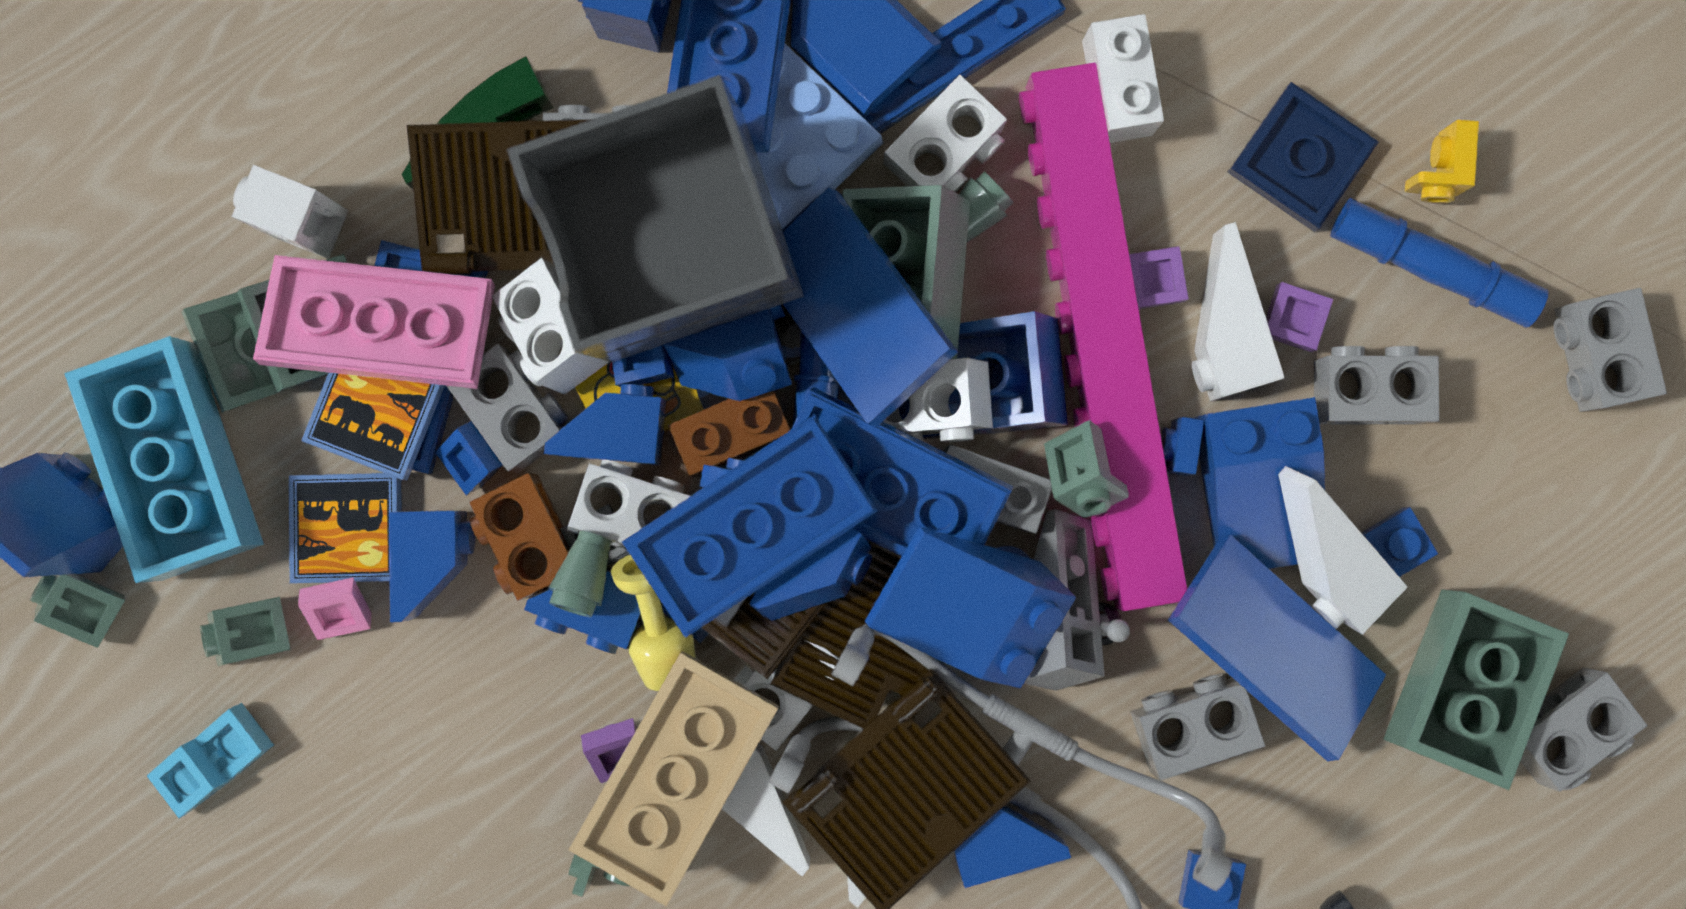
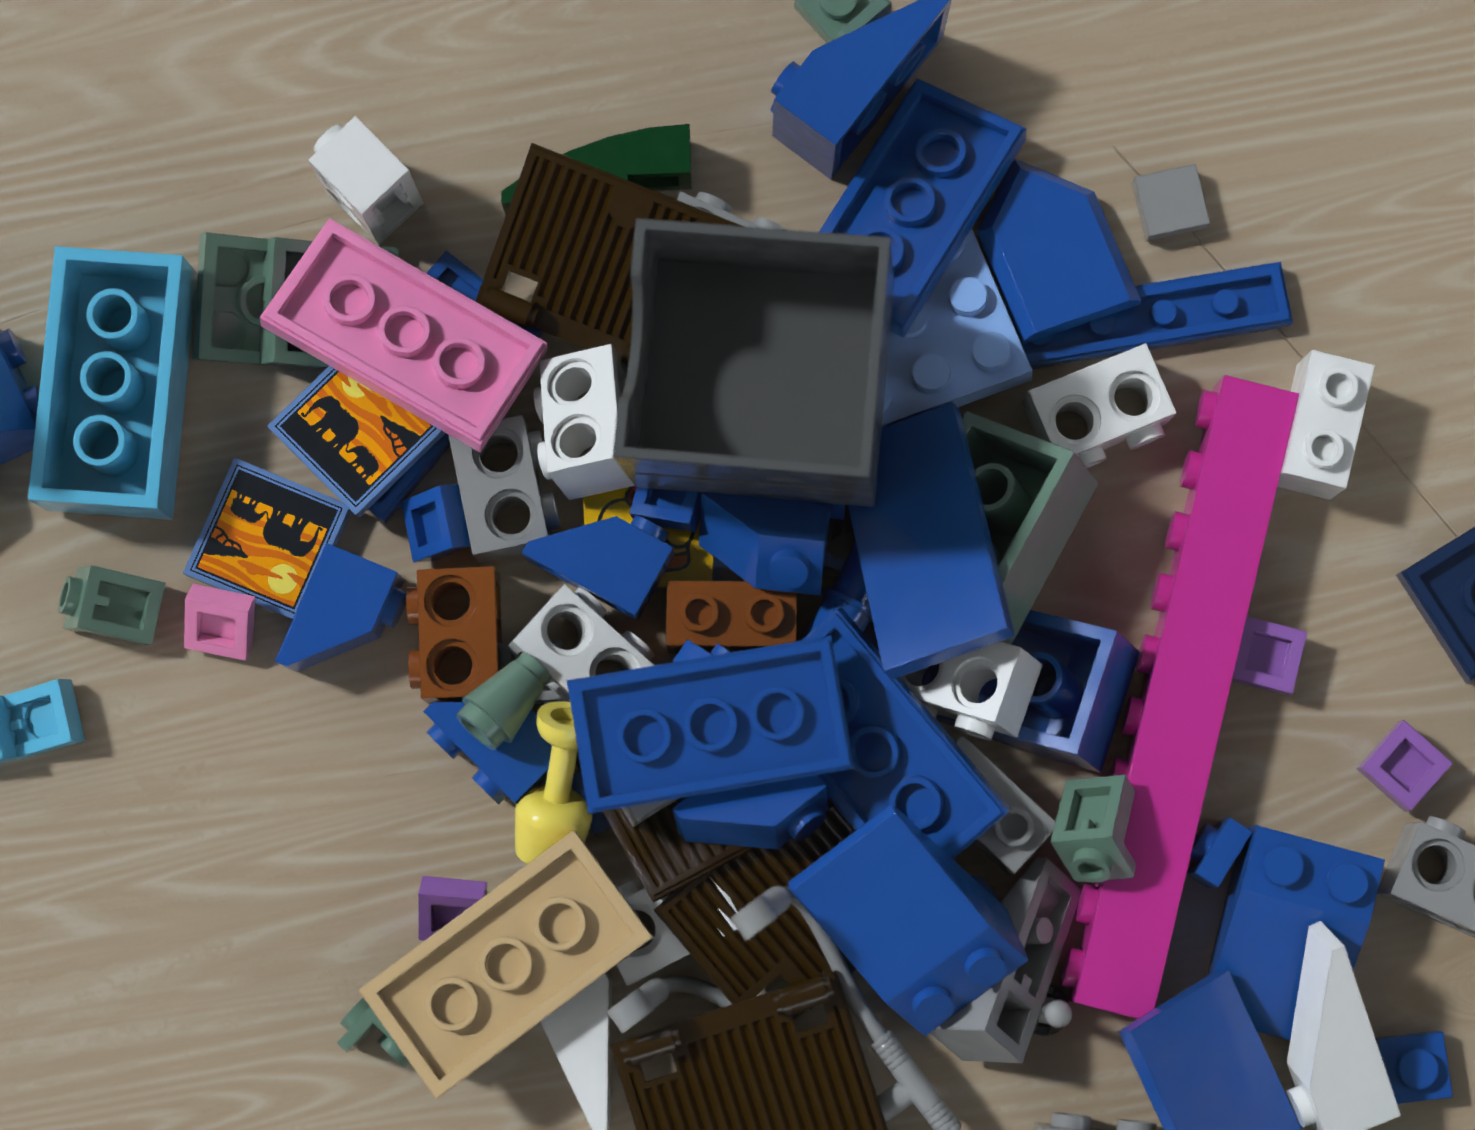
camera: 25 degrees right, 5 degrees down
sand green cone [959,172,1014,243] -> none
white slope [1192,222,1285,401] -> none

